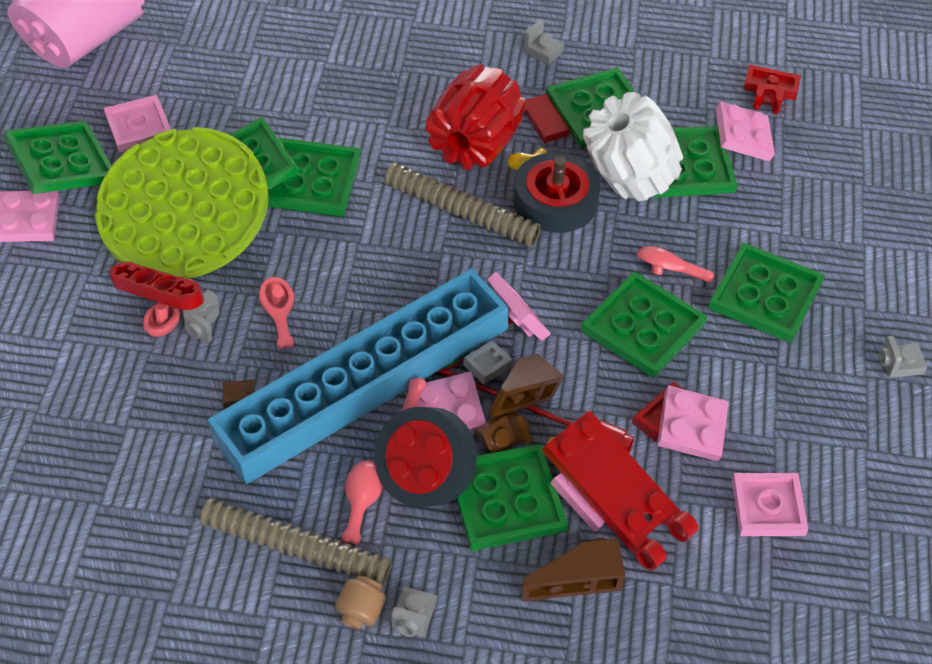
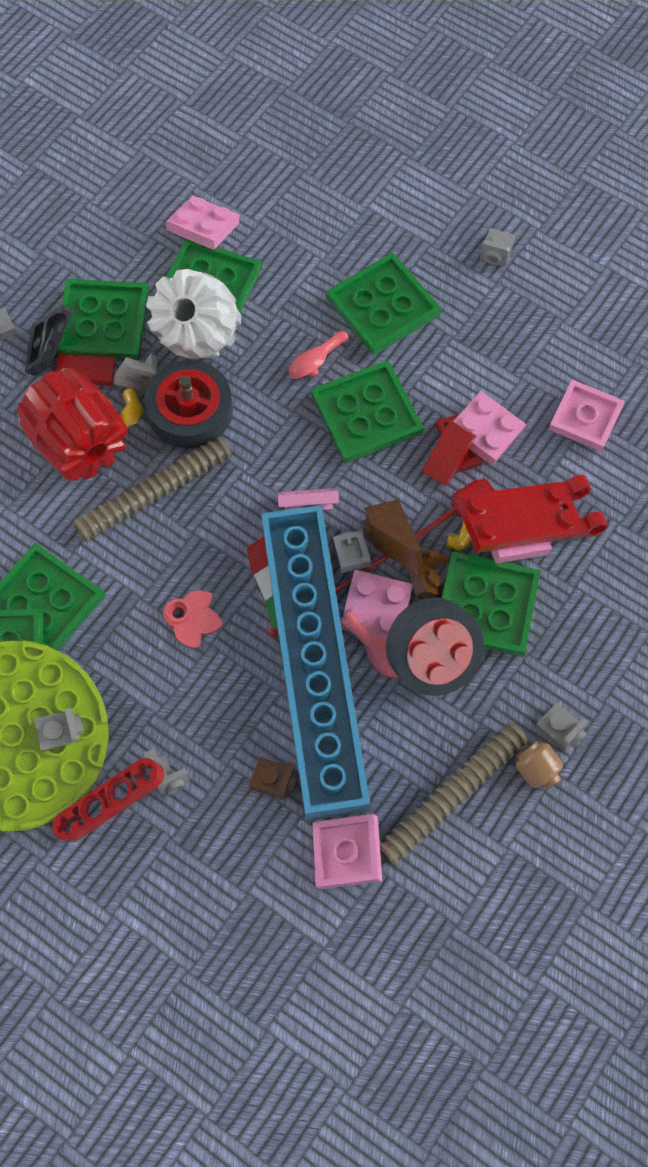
camera: 60 degrees left, 15 degrees up
coral piece [143,277,193,337] -> none
coral piece [259,277,294,349] -> none
coral piece [342,460,383,545] -> none
reddish brown slope [521,538,626,601] -> none
red plate [743,64,801,115] -> none
none -> black wing [24,305,73,376]
none -> light grey bracket [34,708,84,751]
none -> light grey bracket [114,354,160,393]
none -> coral plate [163,590,223,648]
none -> bright pink plate [313,814,382,889]
none -> red tile [422,420,477,486]

